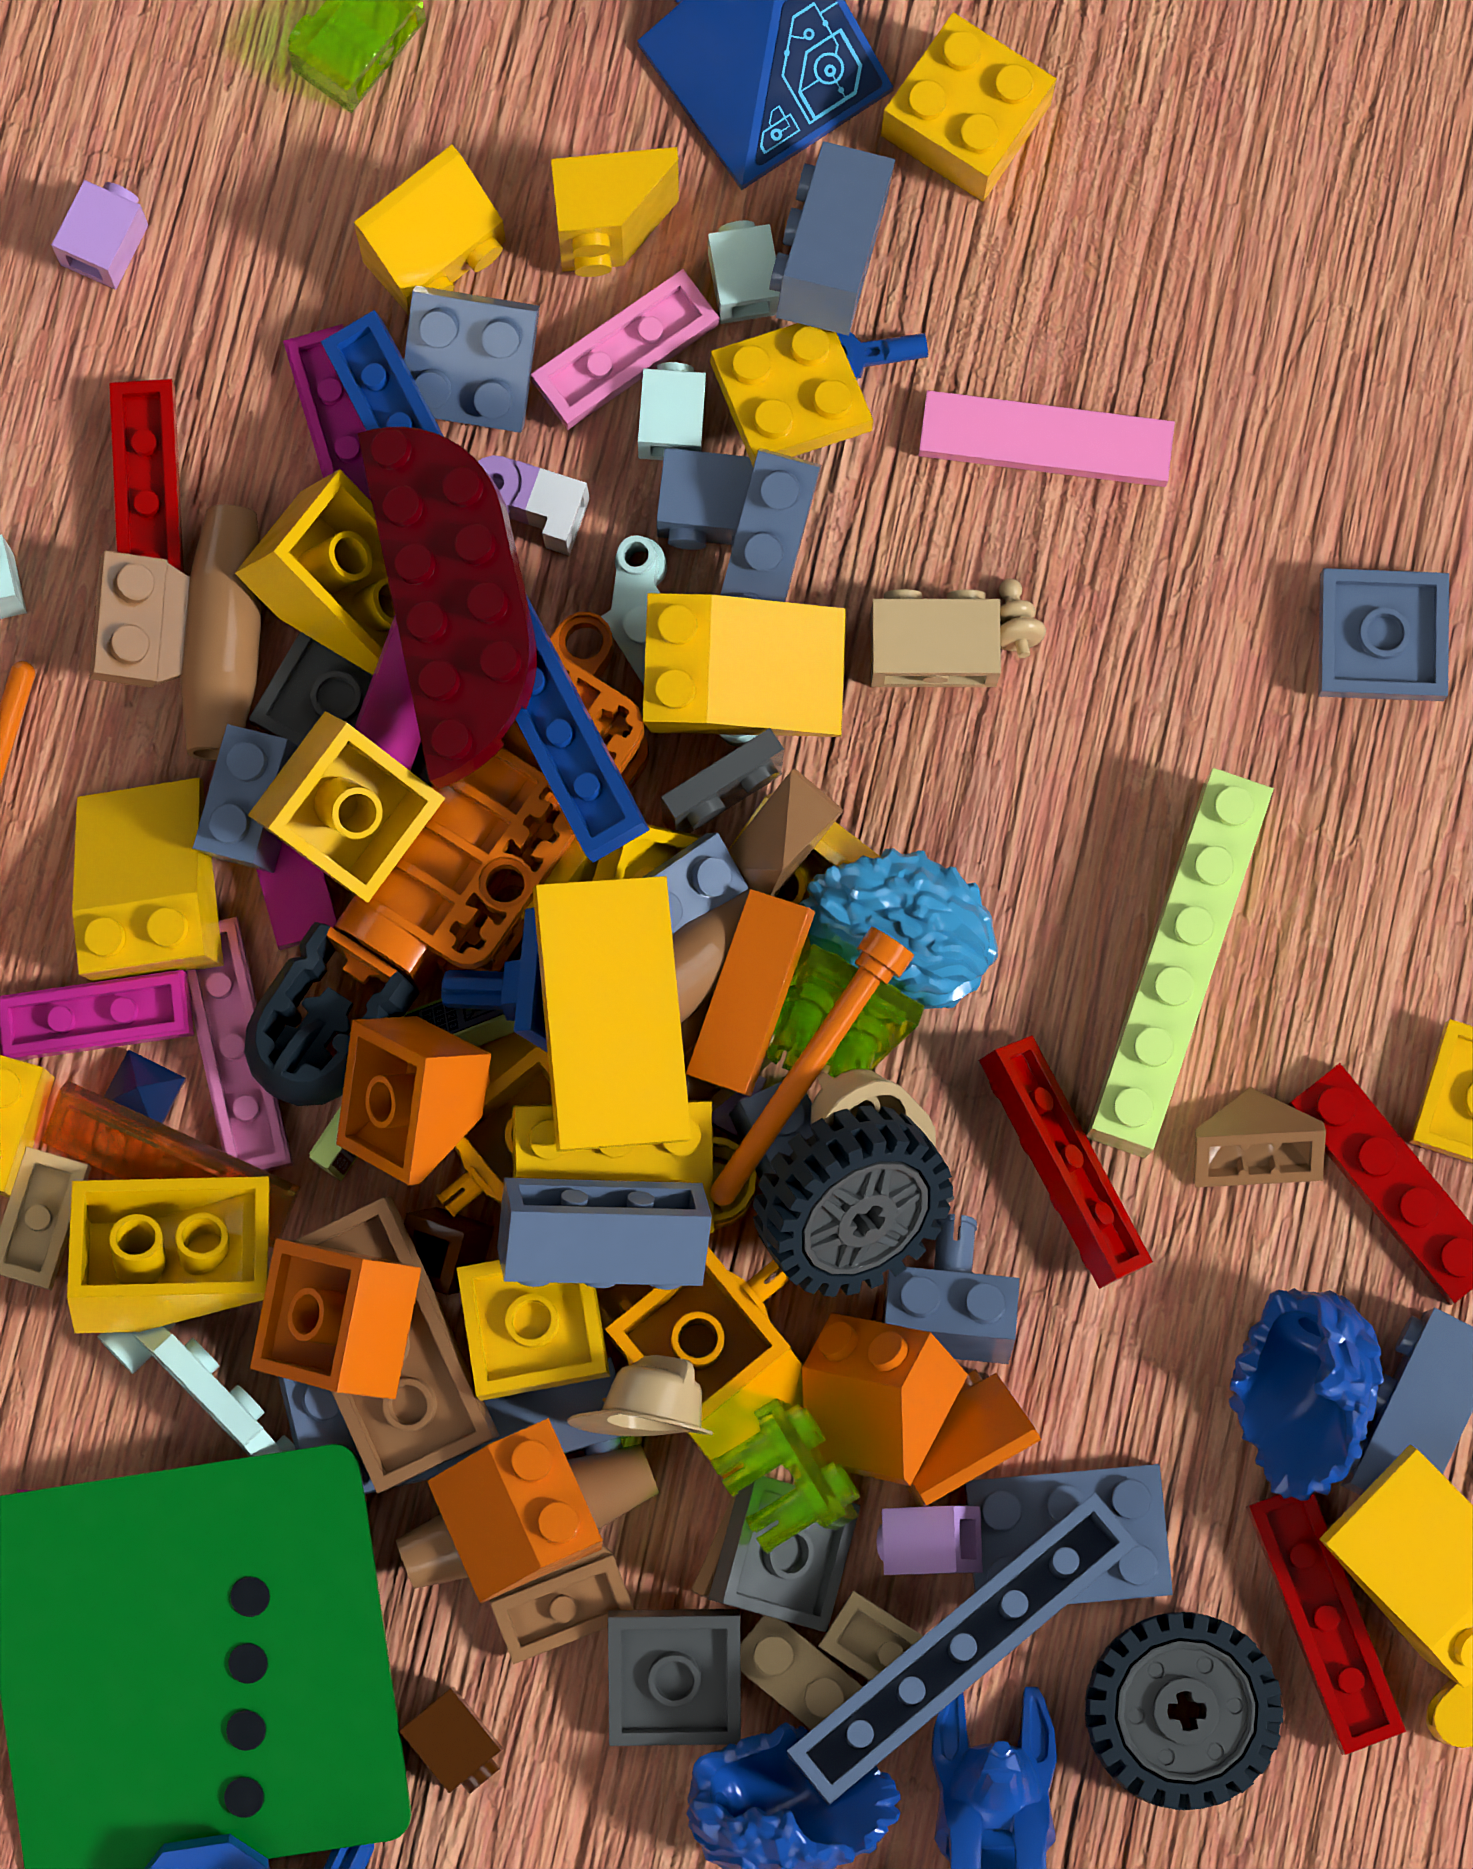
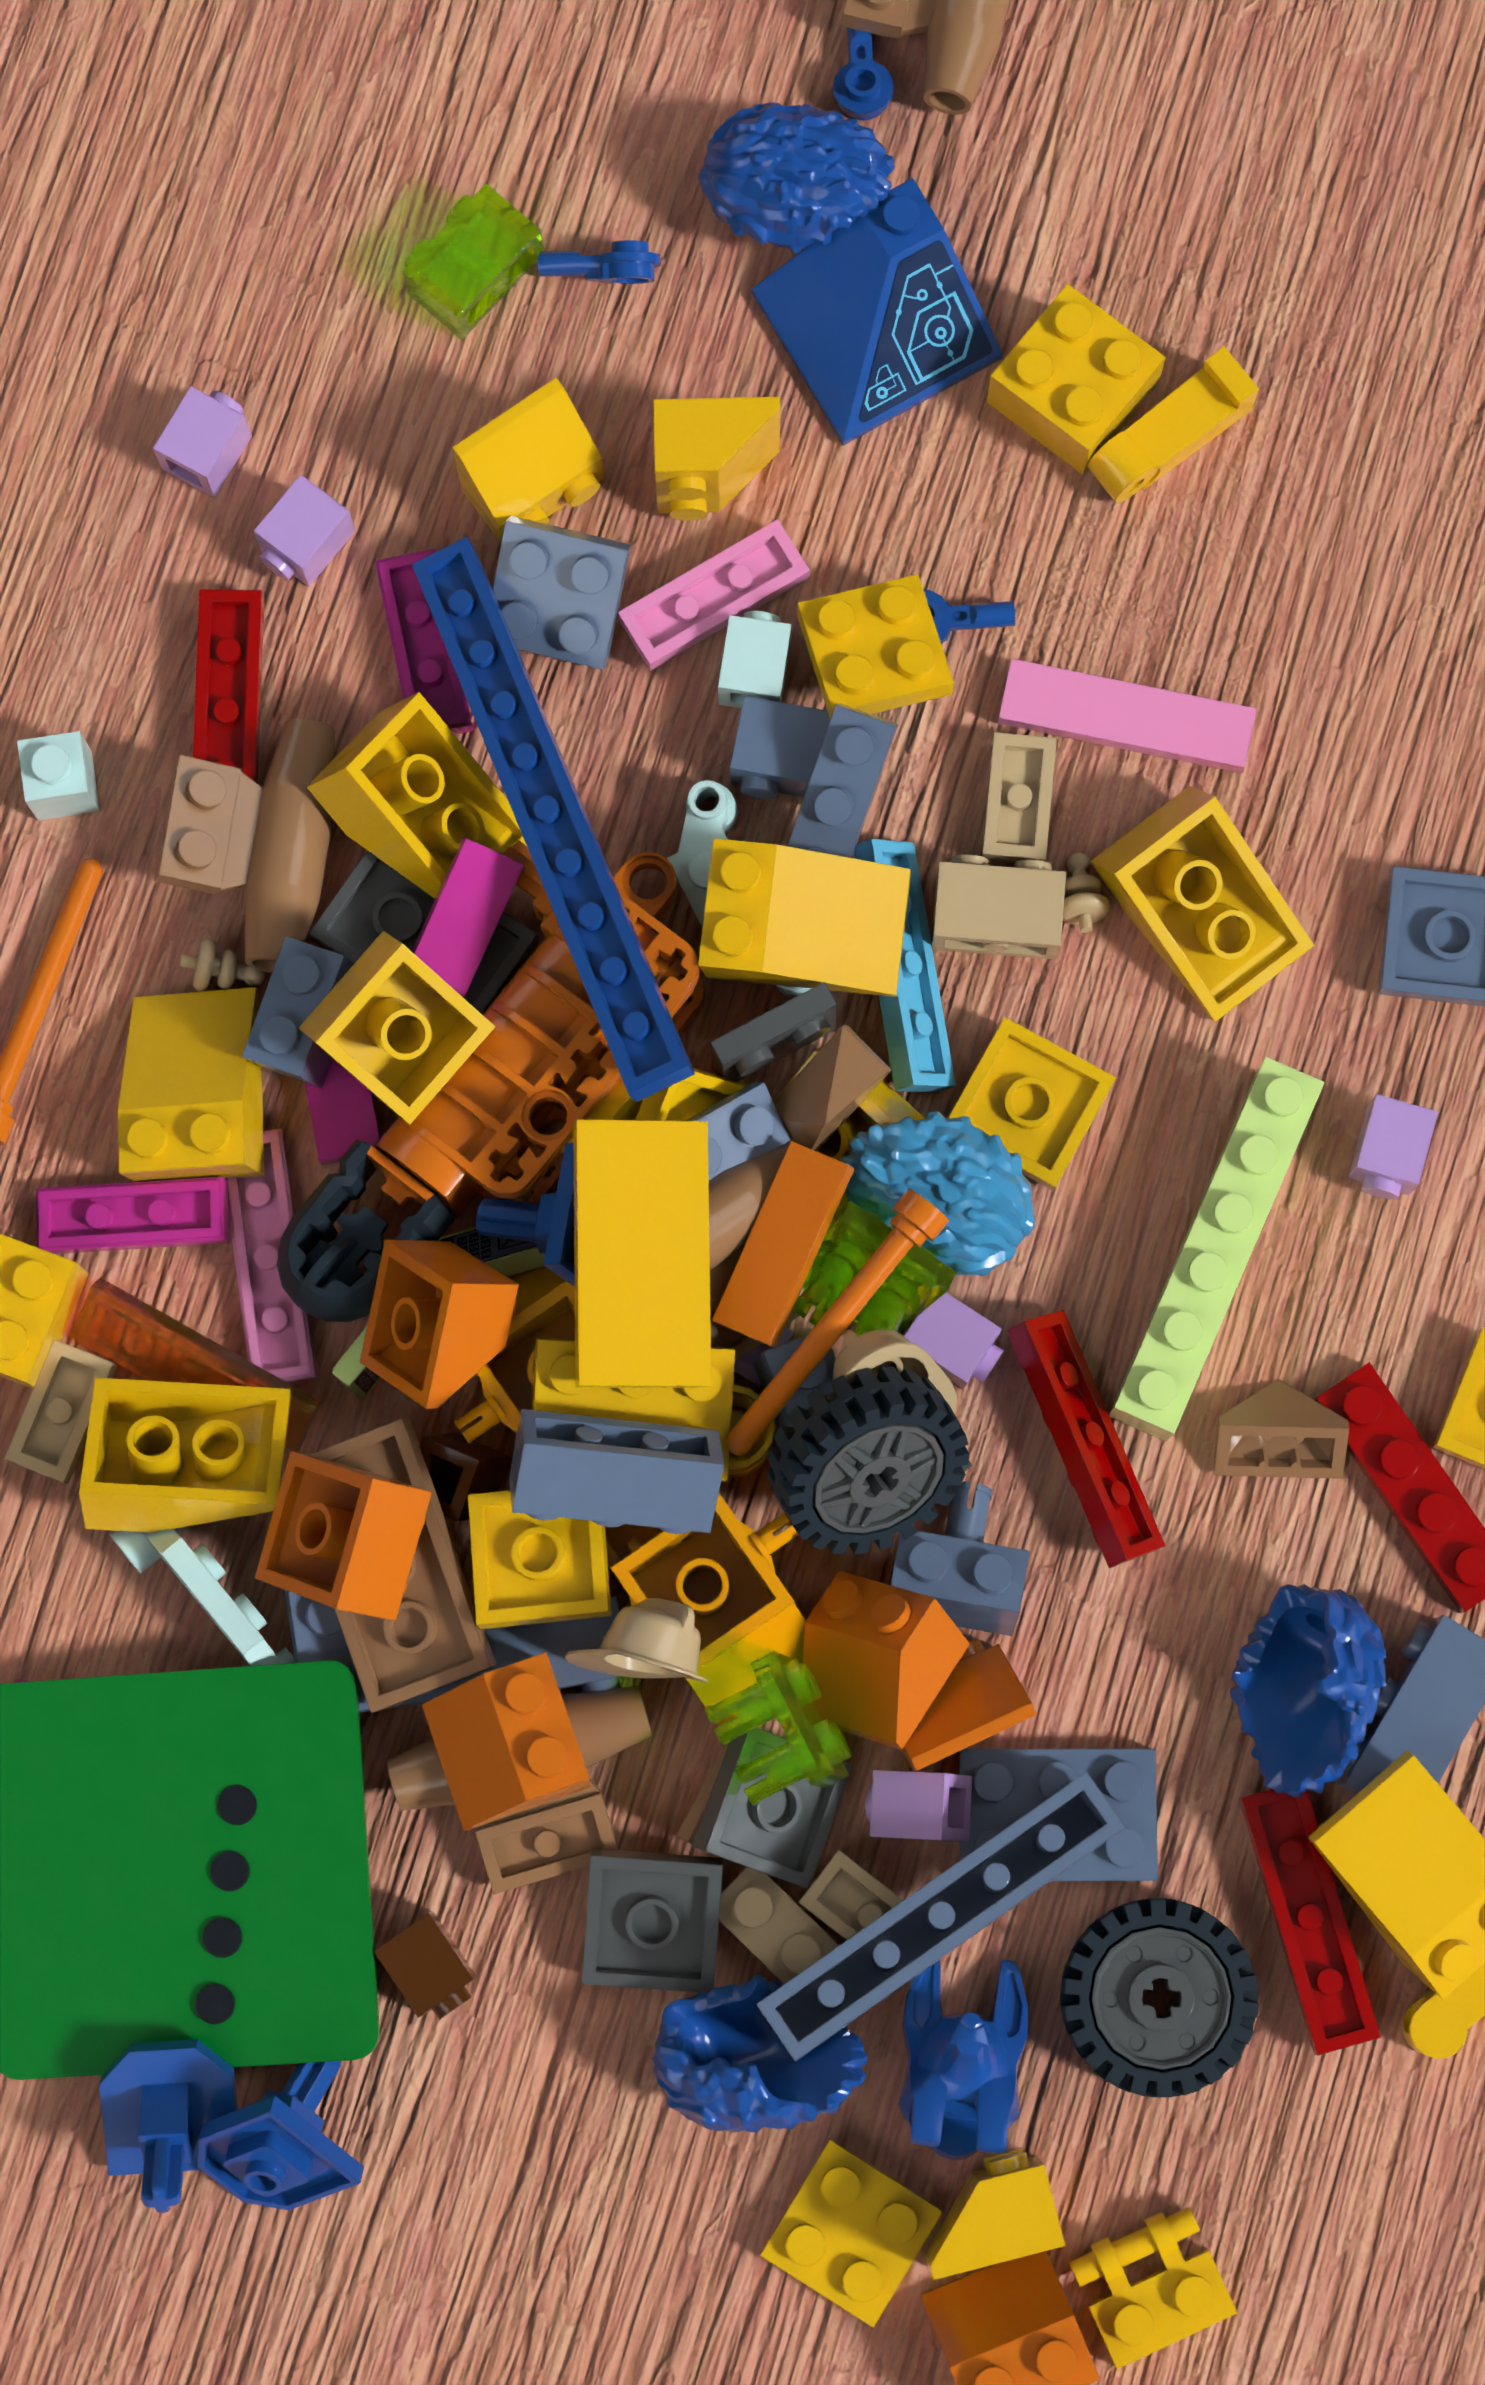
camera: 10 degrees right, 0 degrees up
dark blue slope [99,1050,186,1136] -> none
dark red plate [358,427,537,789] -> none
white leg [478,455,590,556] -> none
light aqua brick [708,220,780,324] -> none
sand blue brick [769,141,895,336] -> none
none -> tan hair [179,939,266,991]
none -> lavender brick [254,474,355,587]
none -> blue plate [538,240,660,284]
none -> medium azure plate [854,839,956,1093]
none -> lavender brick [904,1287,1004,1390]
none -> yellow plate [948,1017,1117,1191]
none -> tan plate [982,732,1057,863]
none -> yellow leg [1087,346,1259,503]
none -> yellow slope [1090,785,1315,1022]
none -> lavender brick [1348,1094,1438,1199]

